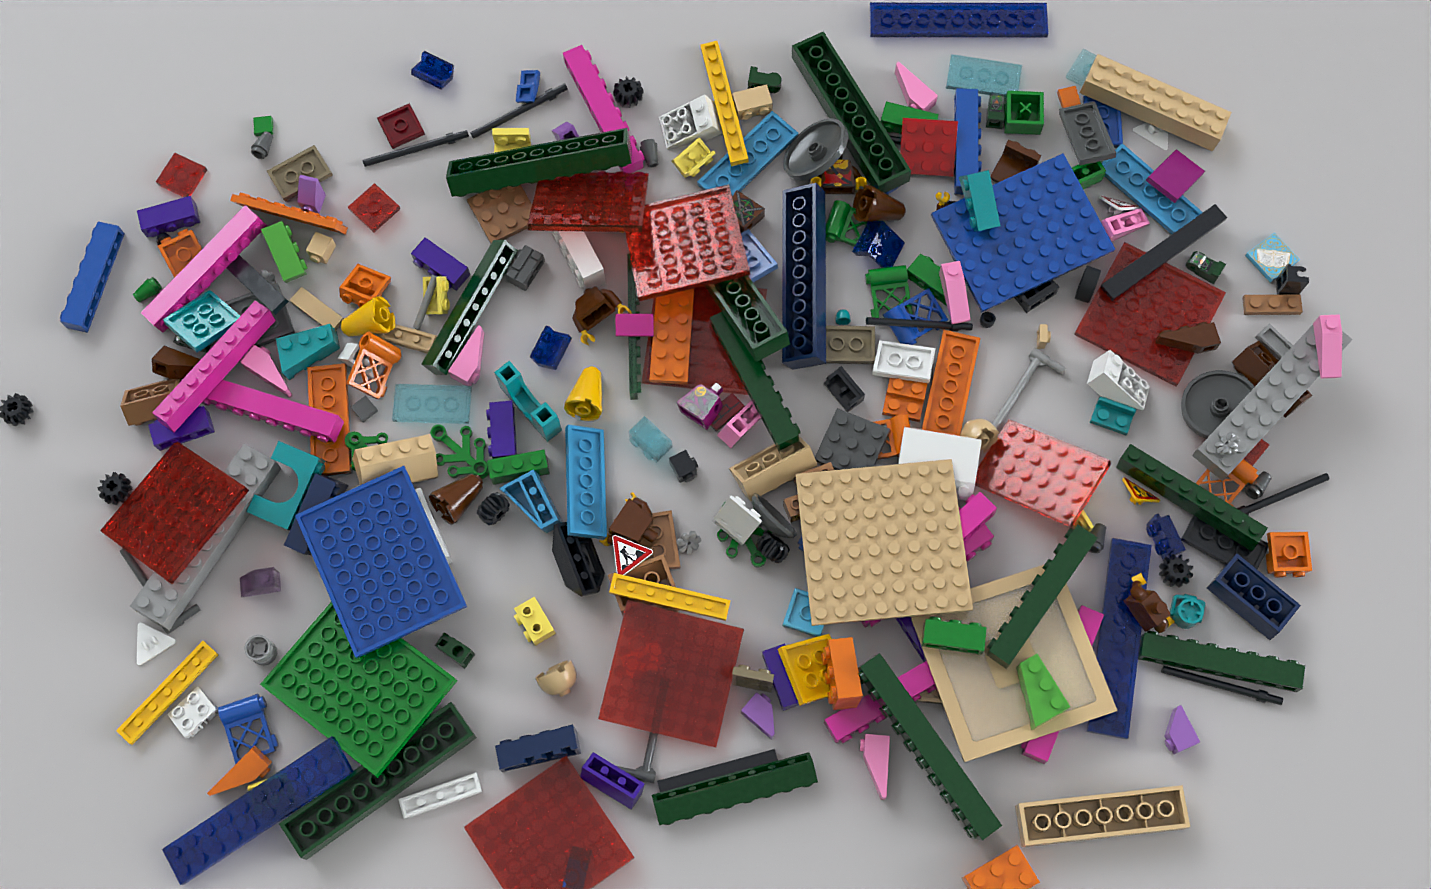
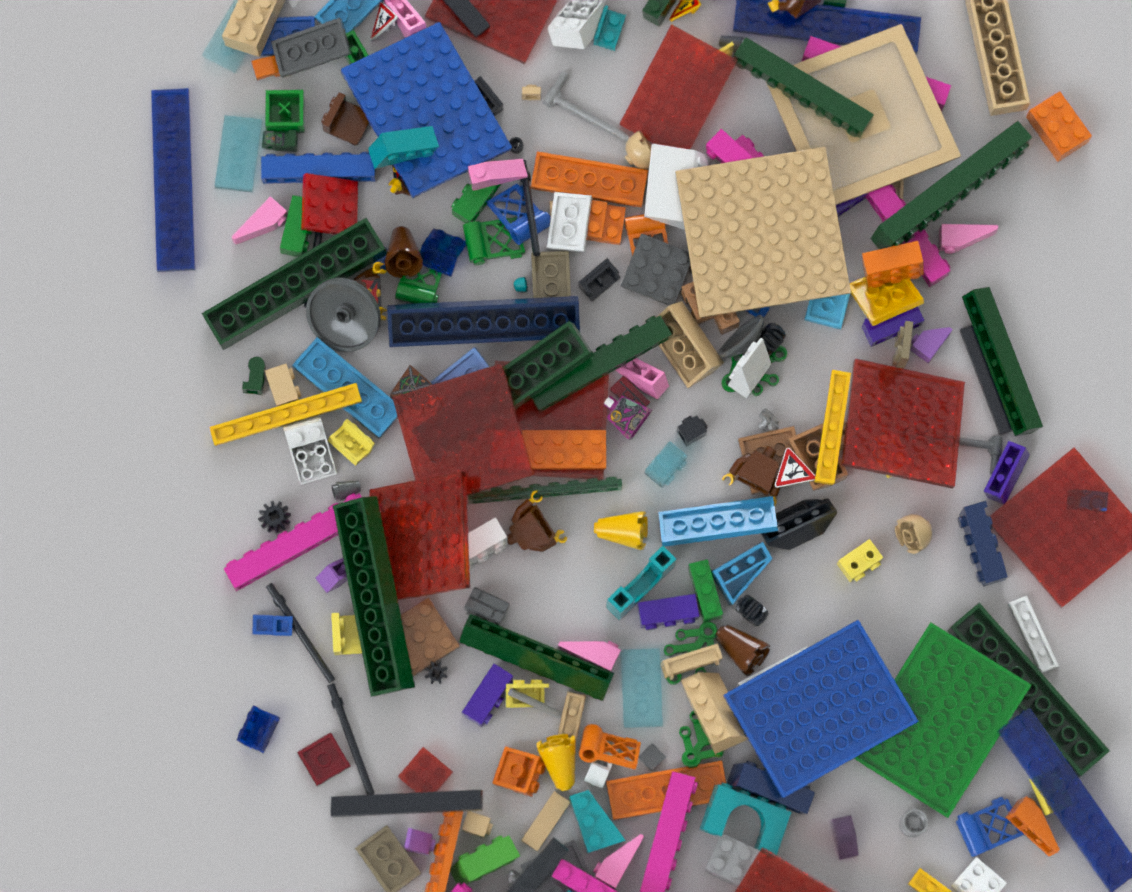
camera: 100 degrees left, 5 degrees up
dark green leg [434,633,475,669] -> none
clear blue bracket [530,326,572,370] -> none
dark pink slope [615,314,654,337] -> none
green brick [921,617,987,655] -> none
bright green wedge [1016,653,1070,731] -> none
black tyre [1075,266,1101,303] -> none
none -> black tile [331,790,483,817]
none -> black gear [424,660,448,684]
none -> tan container [660,644,723,680]

